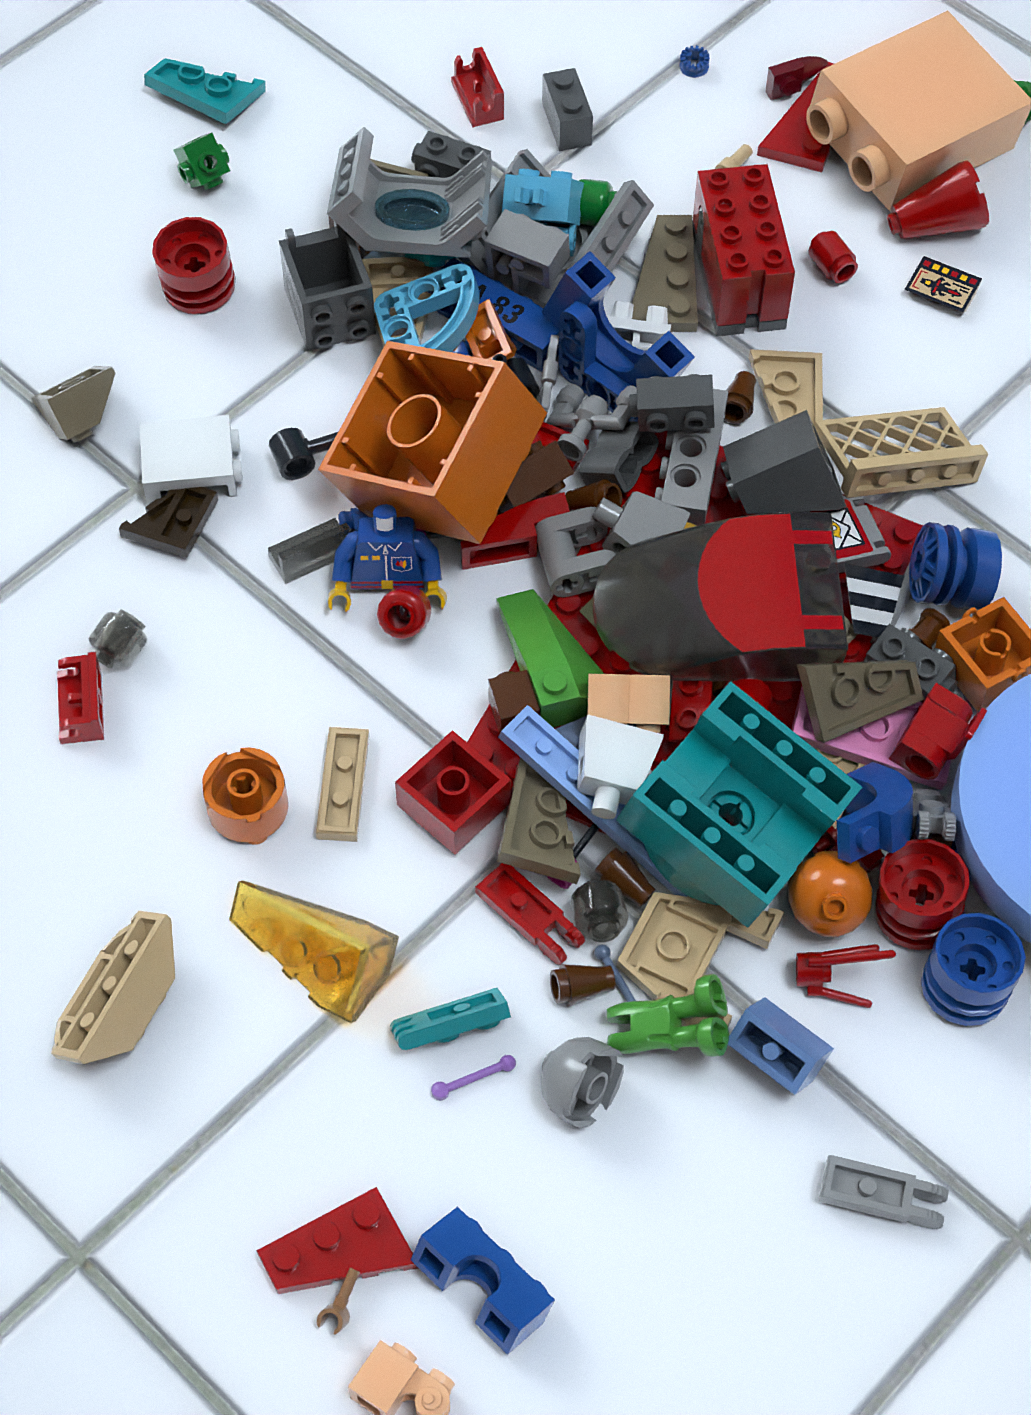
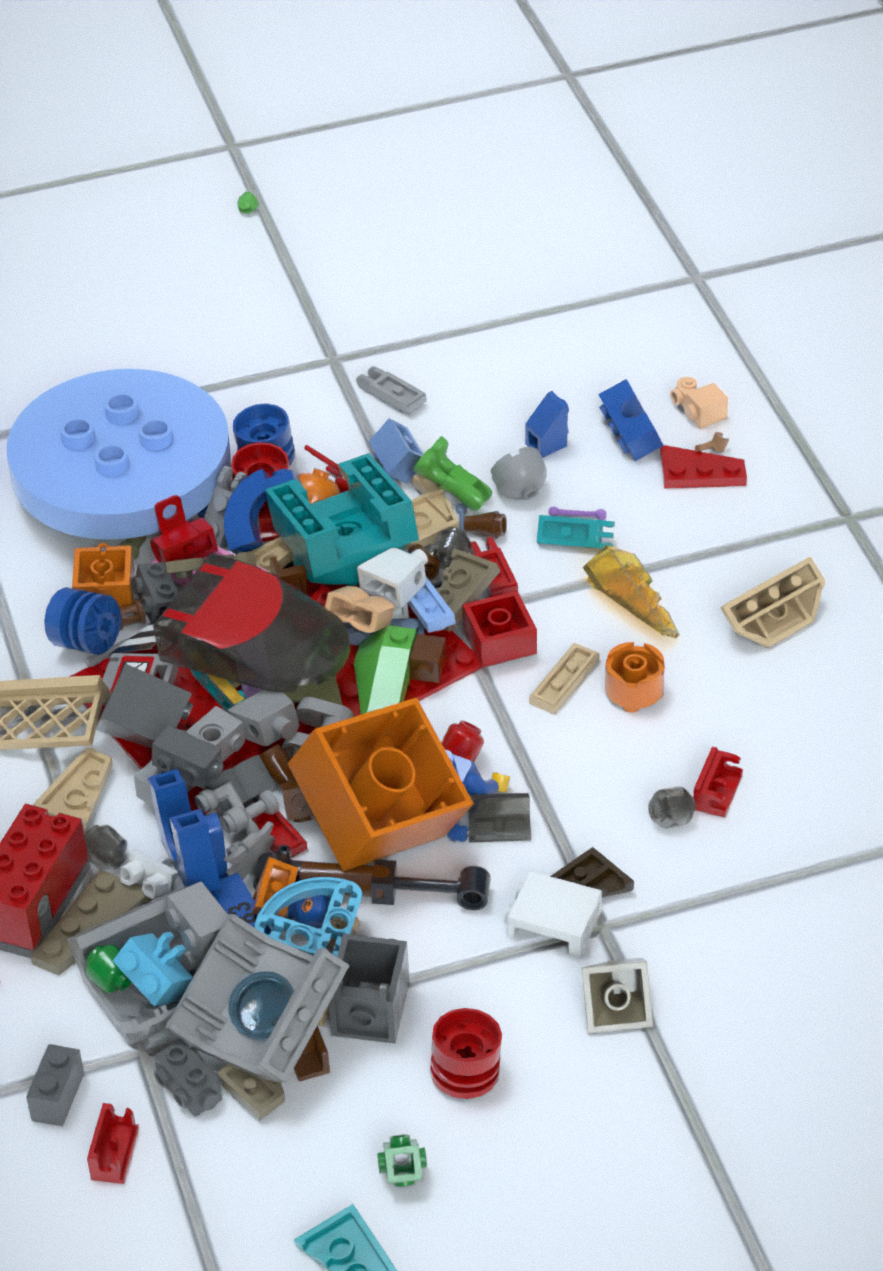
camera: 150 degrees left, 15 degrees down
reddish brown cone [724,371,756,424] -> none
none -> clear smoke head [85,824,128,871]
none -> blue slope [525,391,569,458]

